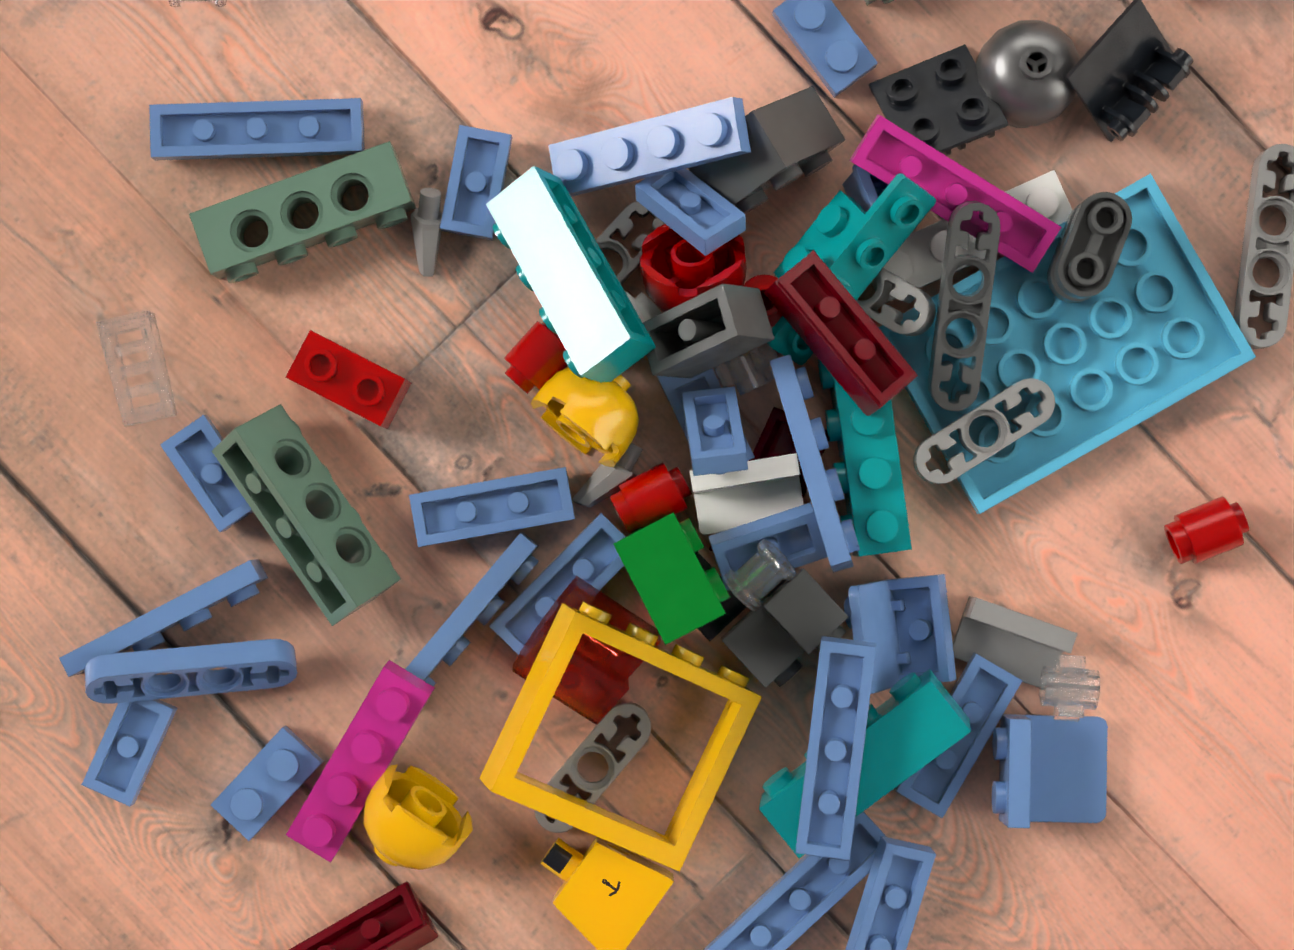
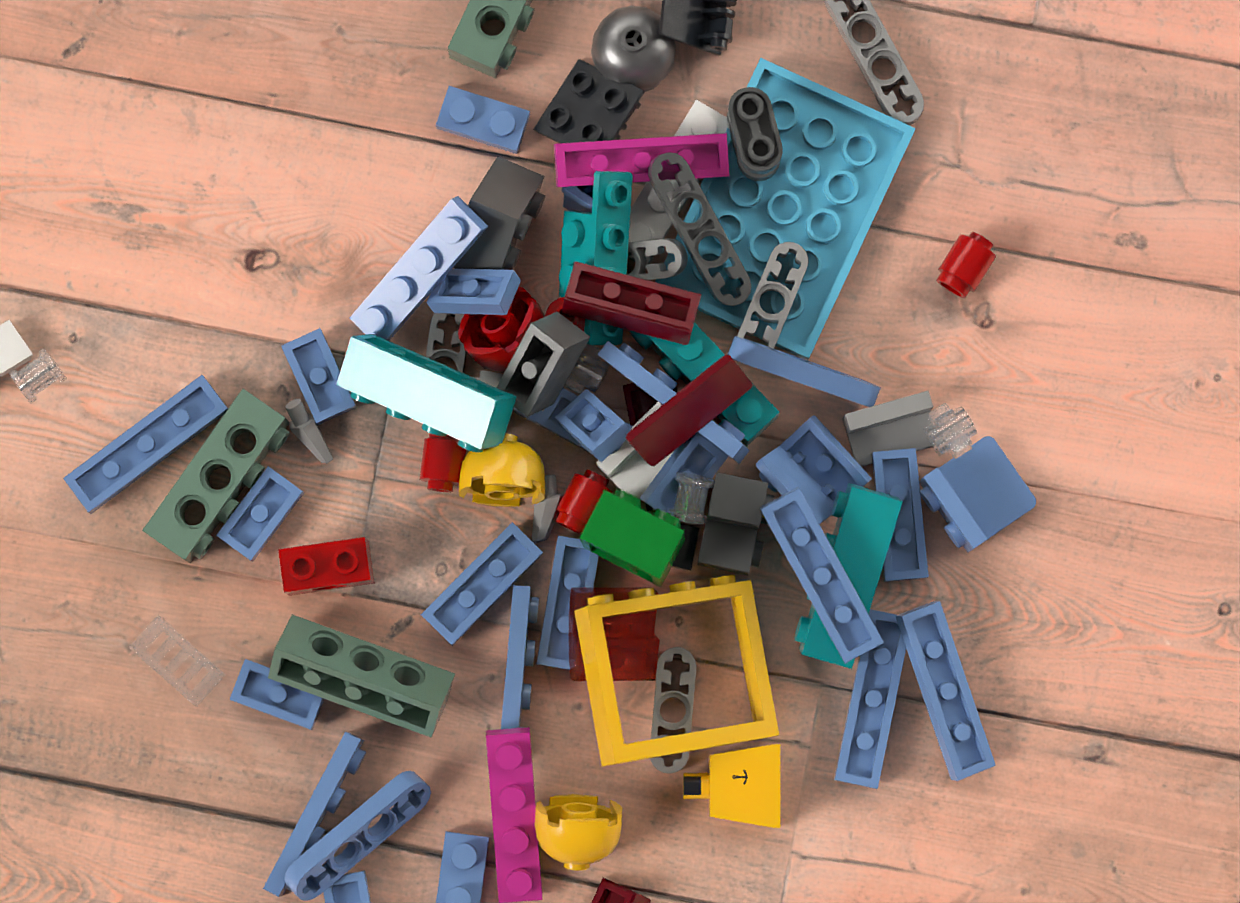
camera: 35 degrees left, 5 degrees down
none -> medium blue plate [216,466,304,562]
none -> dark red slope [625,354,753,467]
none -> medium blue beam [728,336,881,407]

